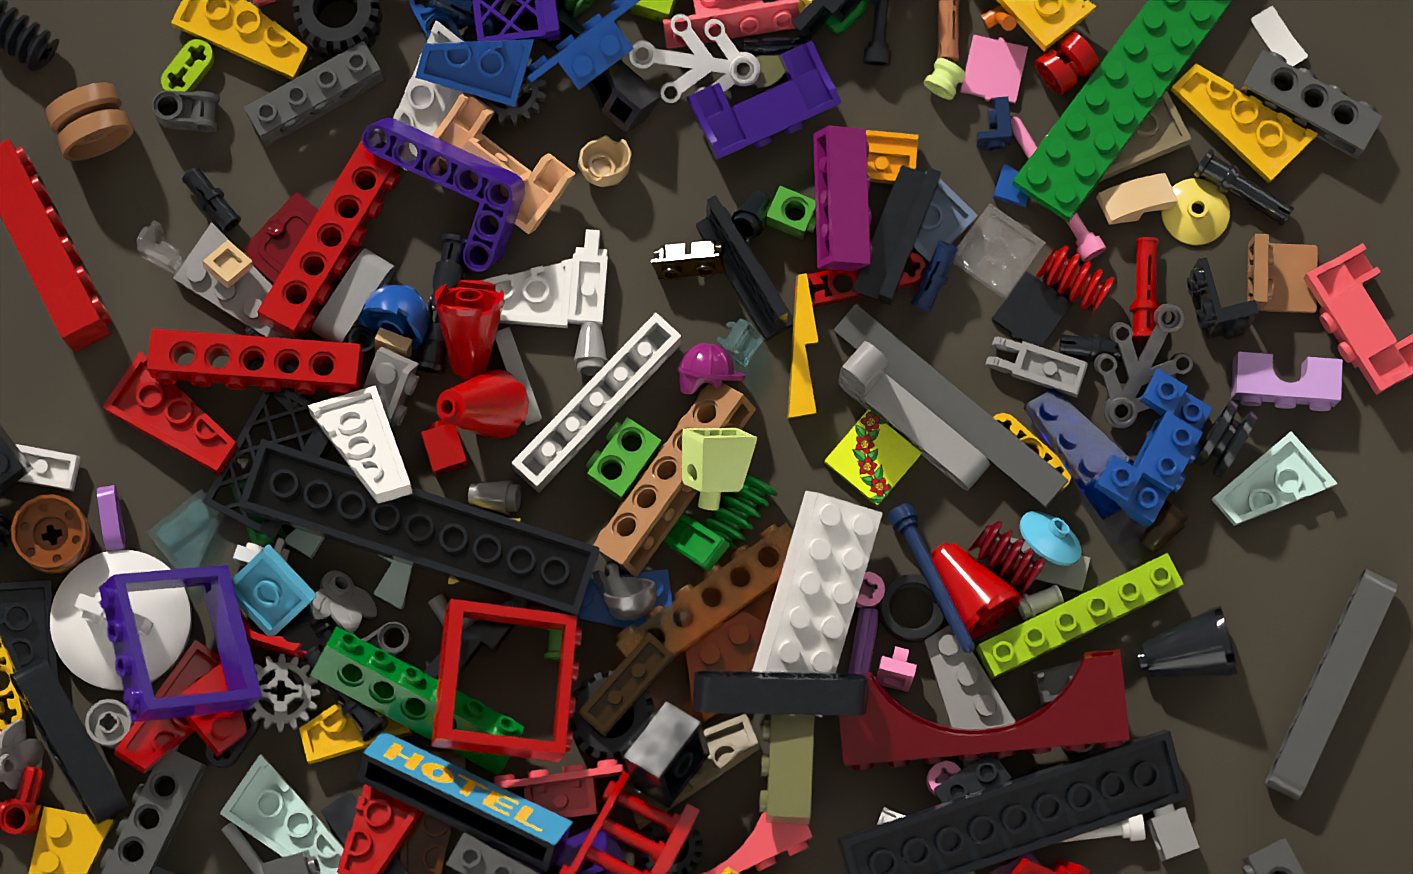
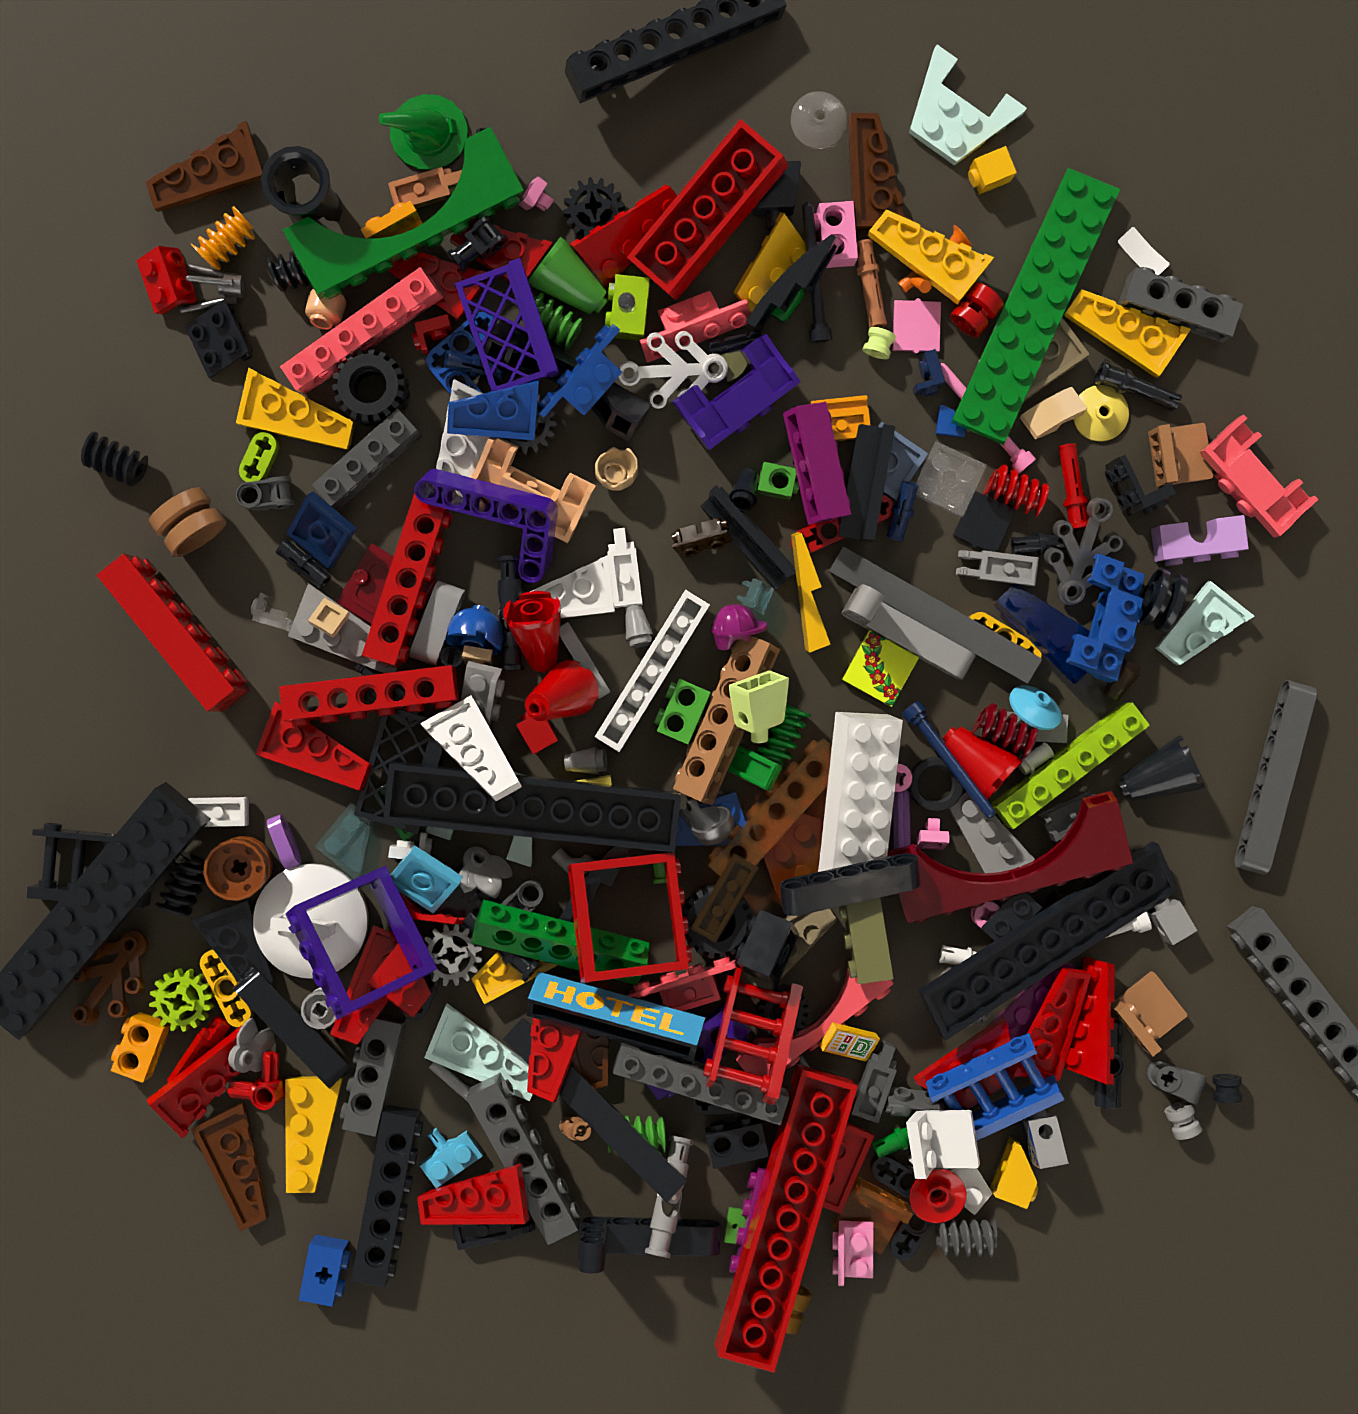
camera: 10 degrees left, 10 degrees up
none -> dark blue tile [286,491,357,570]

